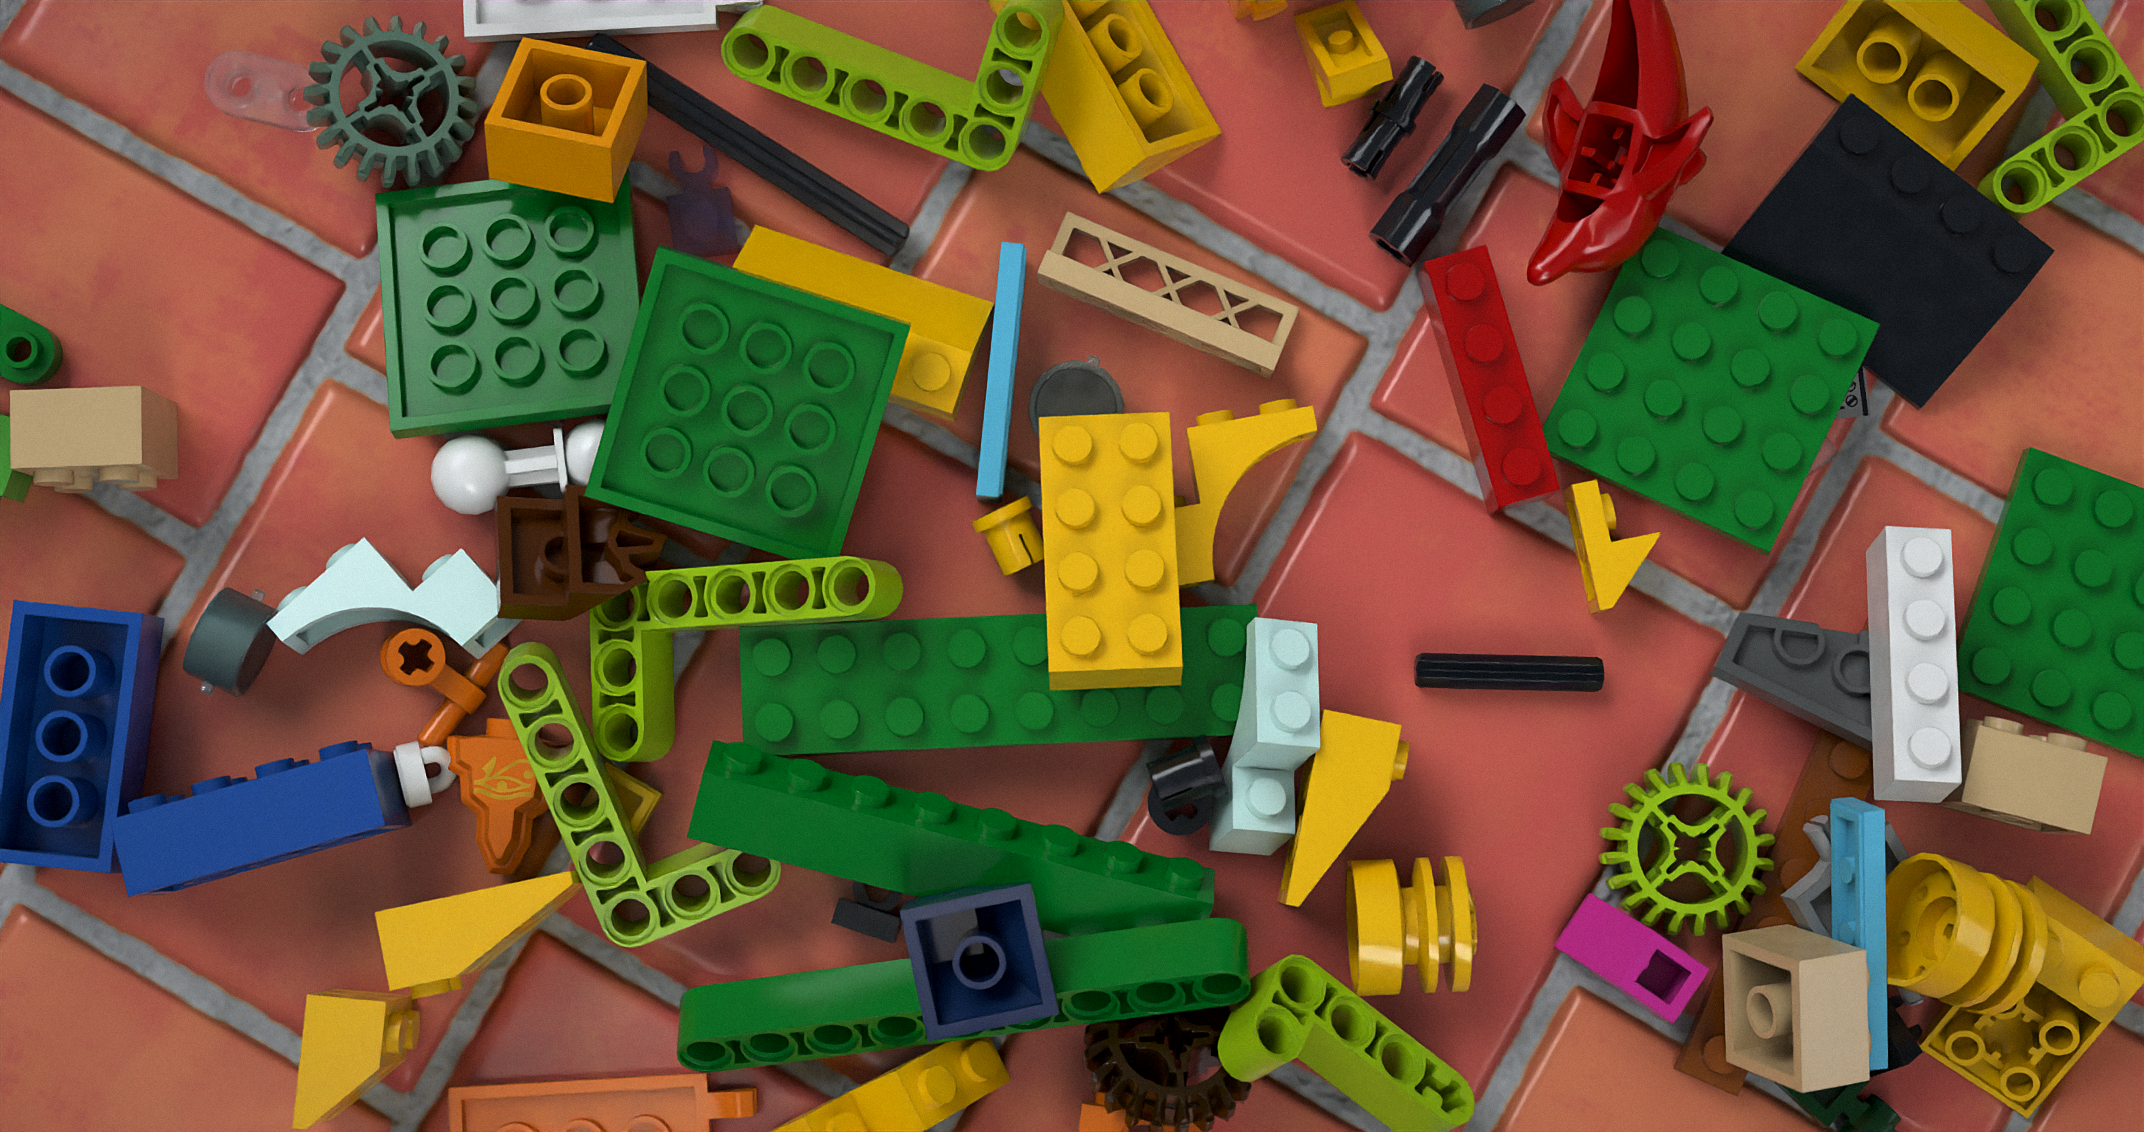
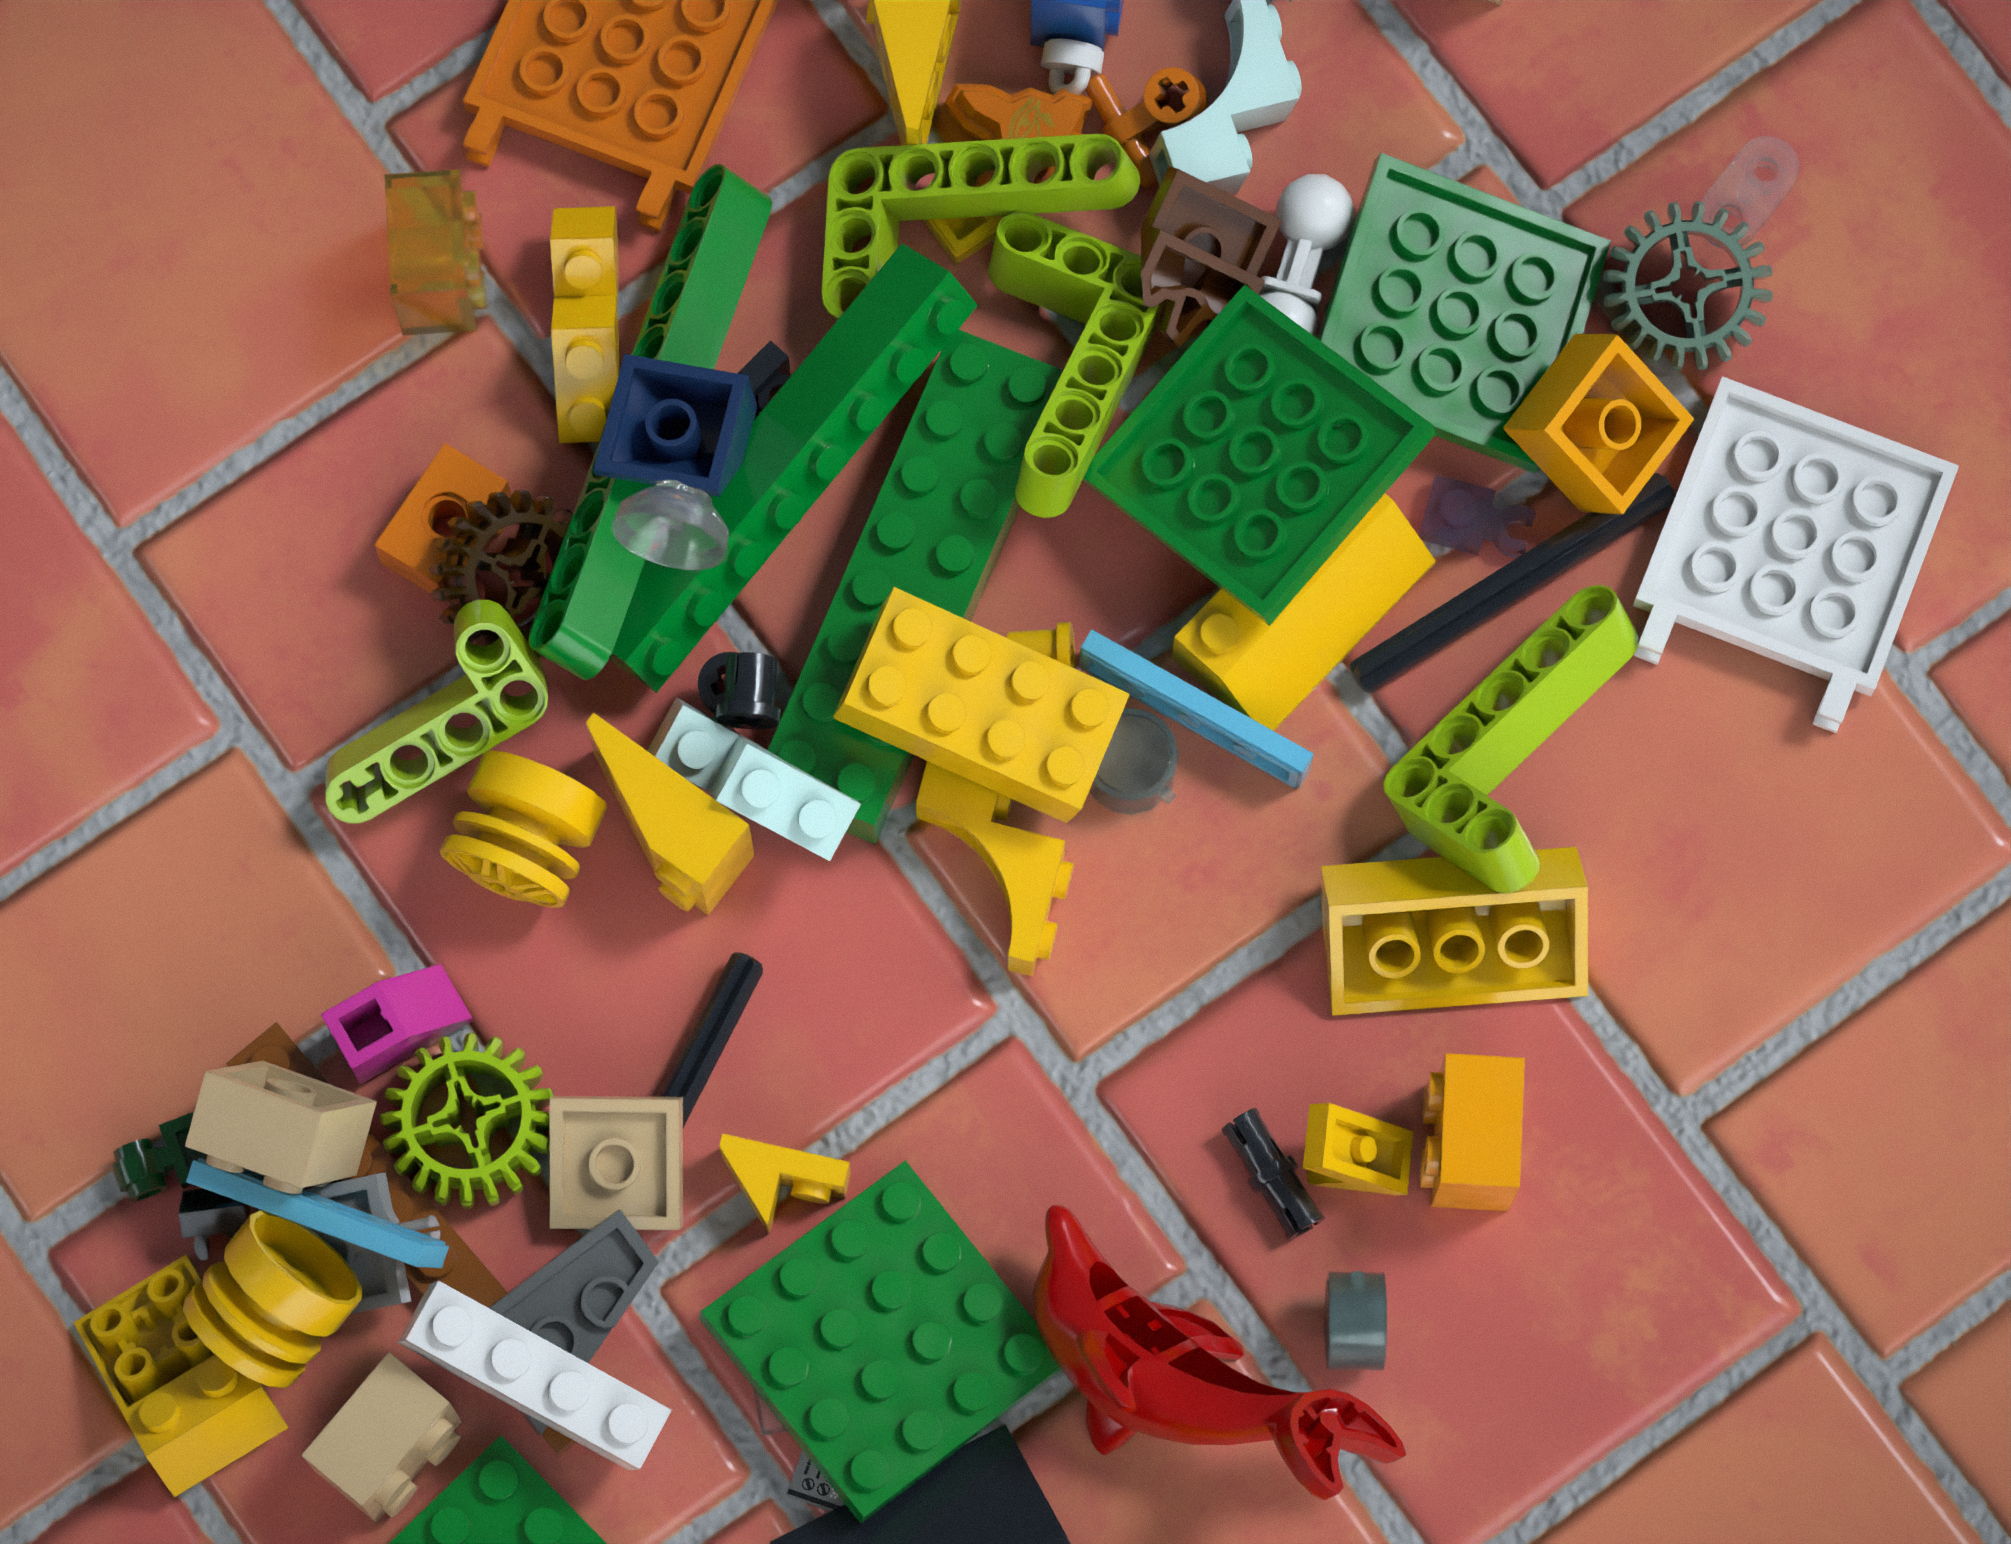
camera: 115 degrees right, 10 degrees down
tan fence [1037,211,1300,380] -> none
black axle [1368,83,1526,268] -> none
red brick [1417,244,1560,515] -> none
none -> tan plate [550,1096,683,1230]
none -> clear piece [611,480,730,570]

